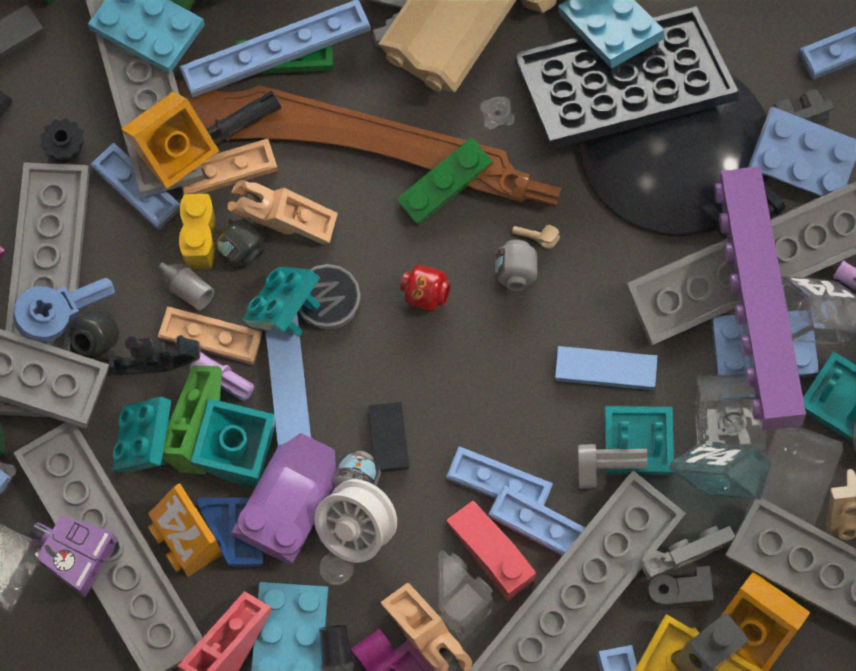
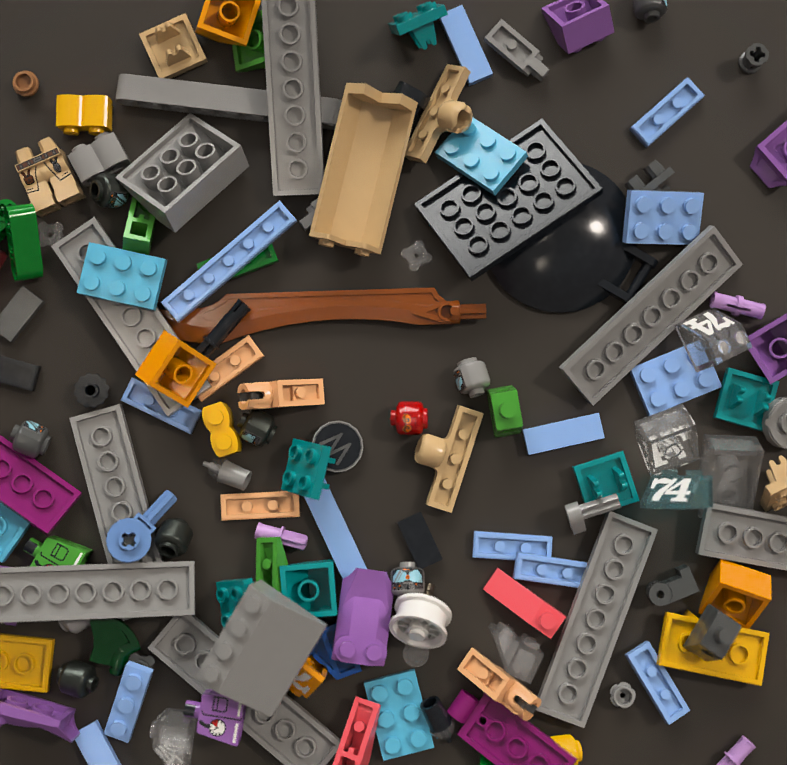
camera: 15 degrees left, 15 degrees up
black piece [109,335,200,375] -> none
green plate [397,137,494,225] -> none
tan hand [512,225,560,249] -> none
light grey hinge [639,526,735,580] -> none
medium lavender brick [714,166,806,431] -> none
none -> light grey slope [195,580,327,717]
none -> tan plate [414,405,484,513]
none -> bright green torso [486,385,523,438]

